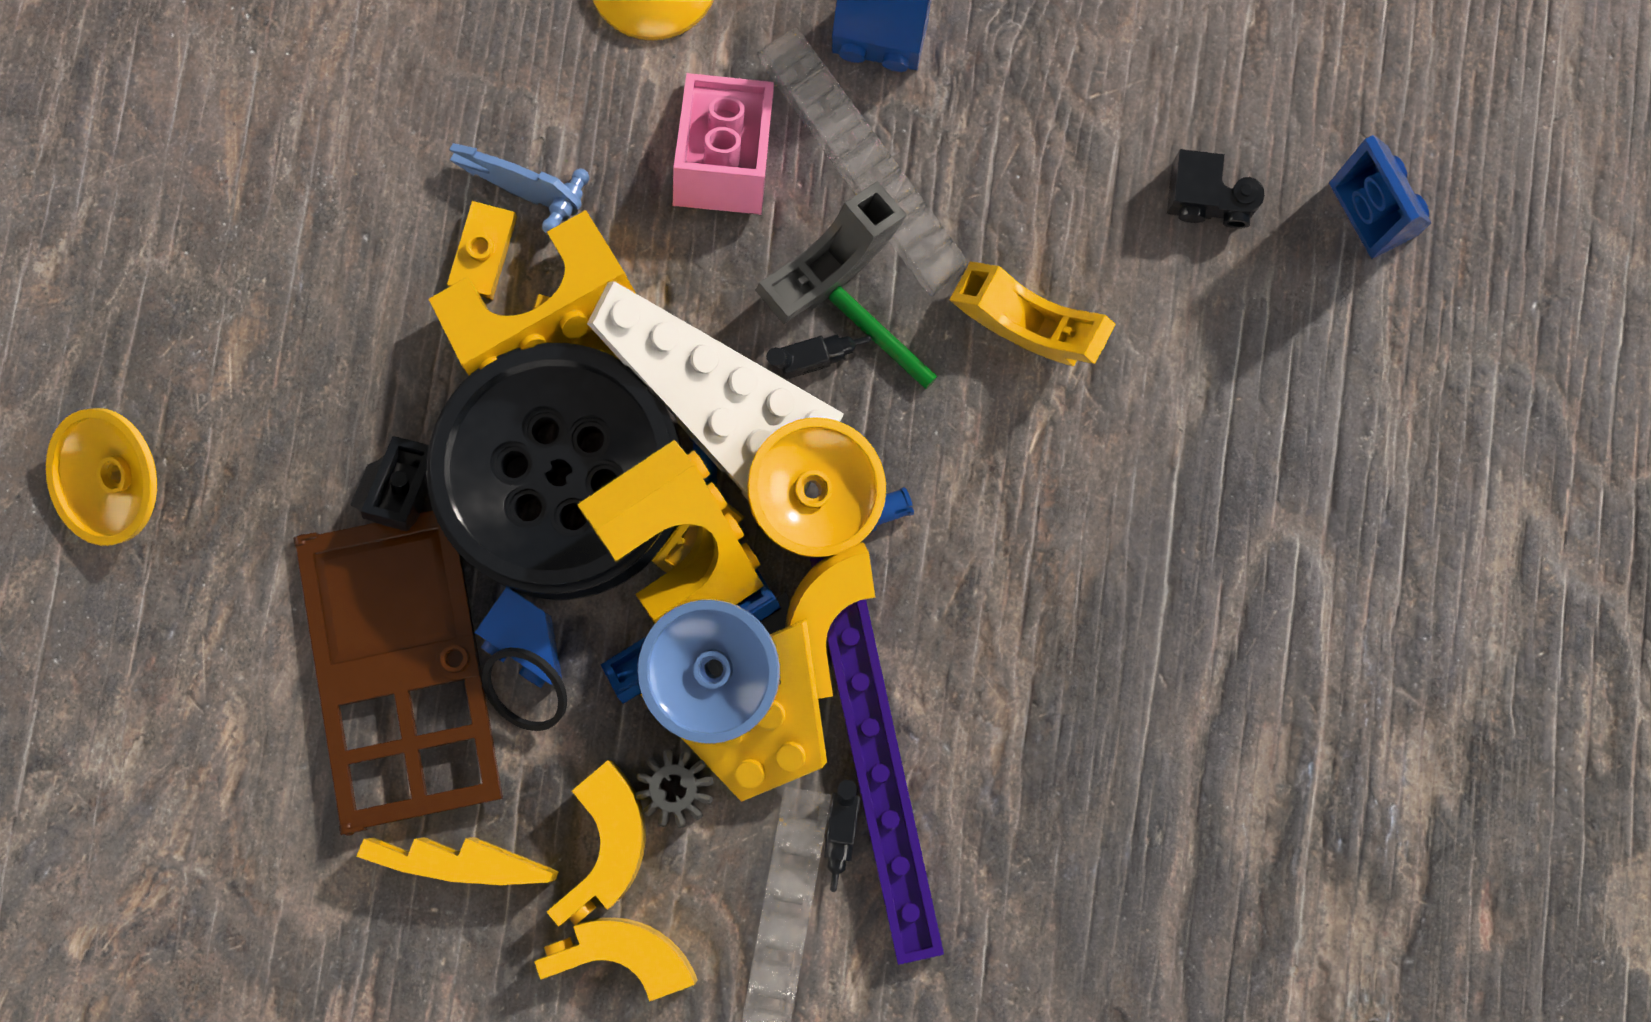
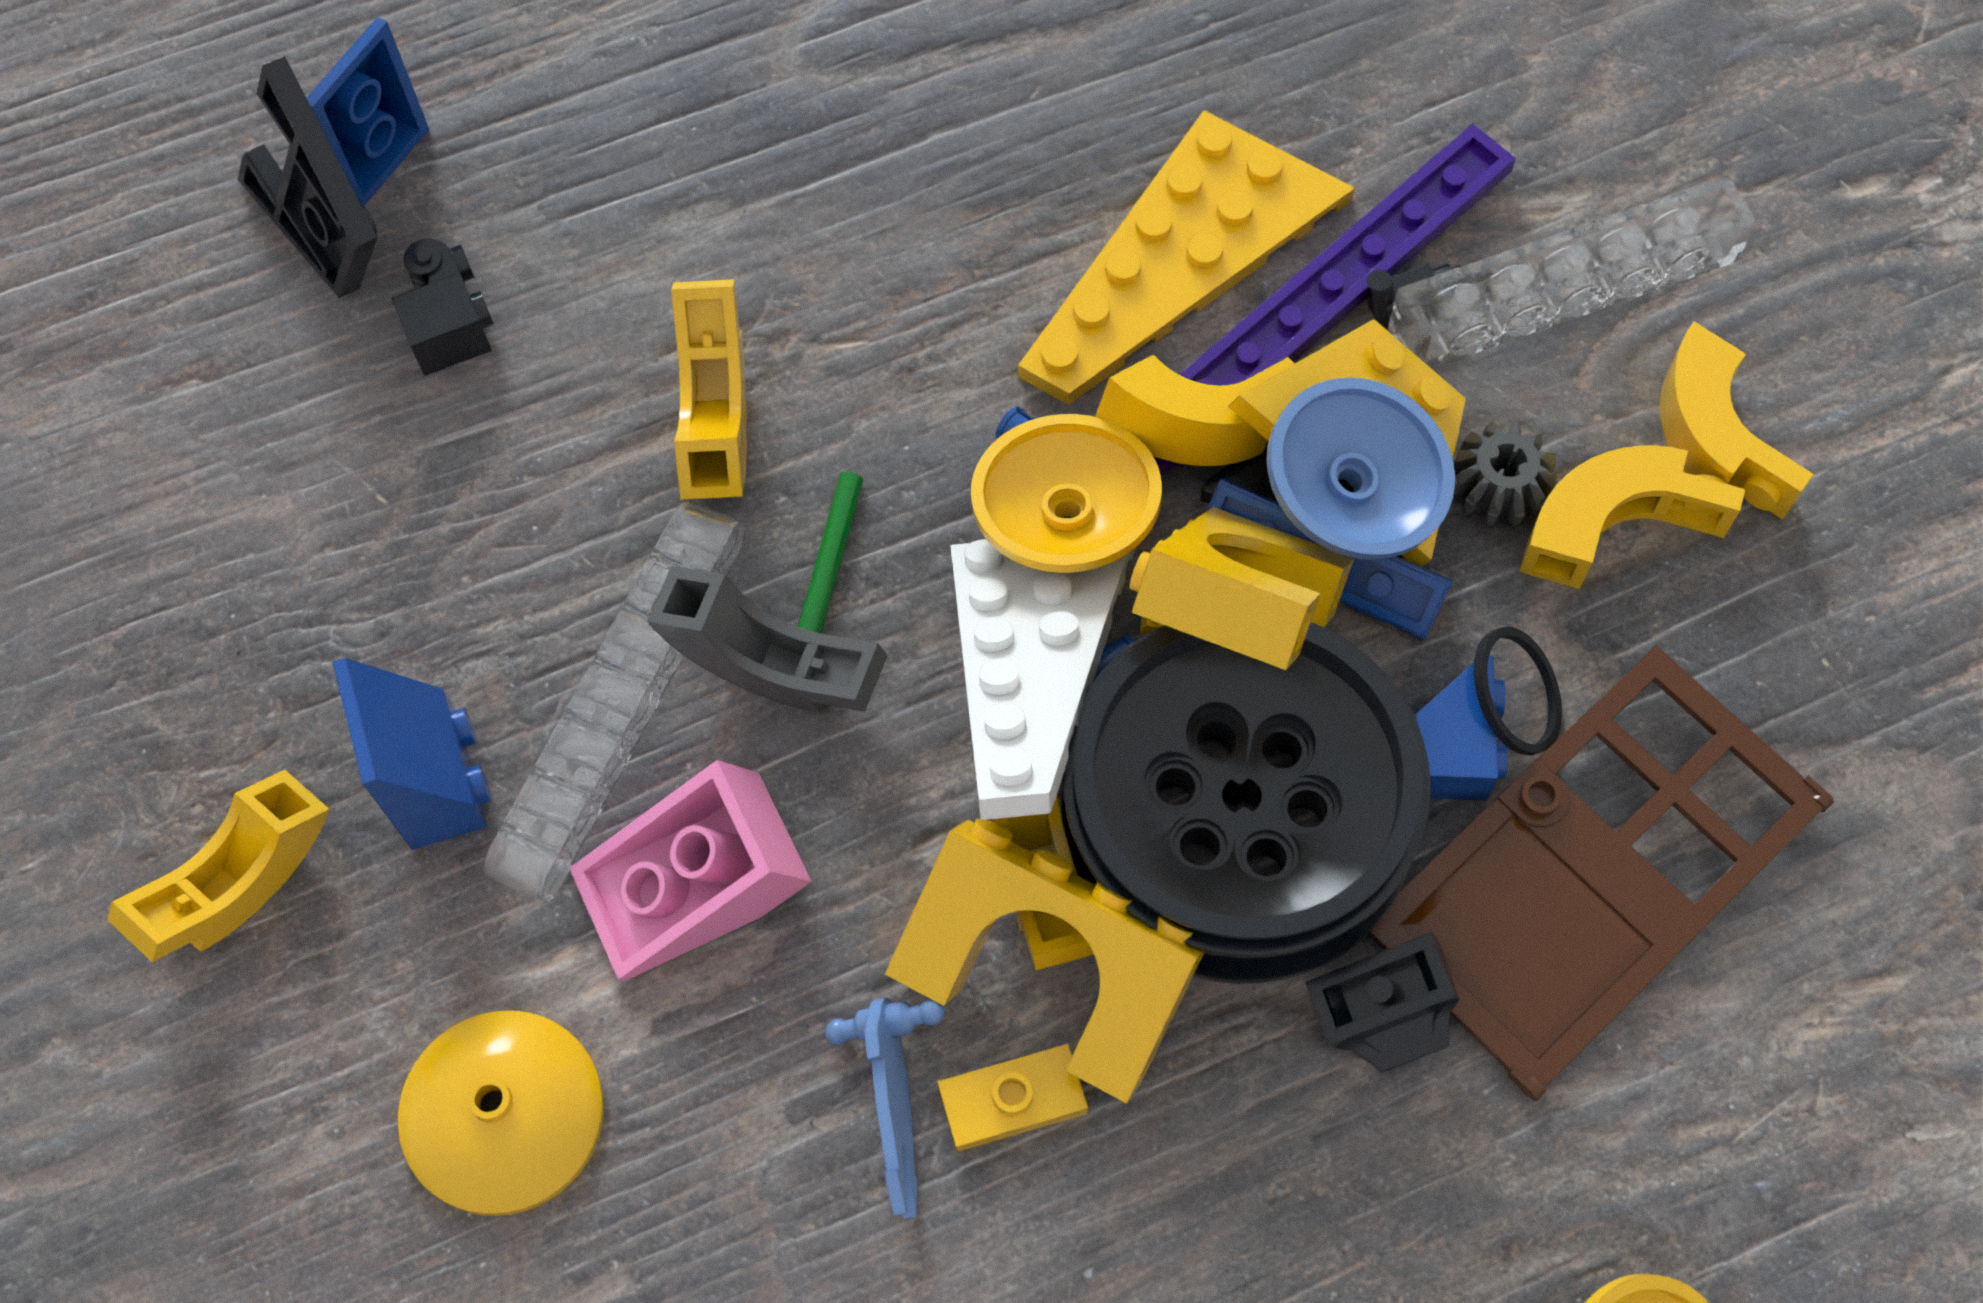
camera: 120 degrees left, 15 degrees down
yellow slope [356,837,559,885] -> none
black piece [766,334,872,379] -> none
none -> black wing [237,56,377,298]
none -> yellow wing [1018,110,1355,405]

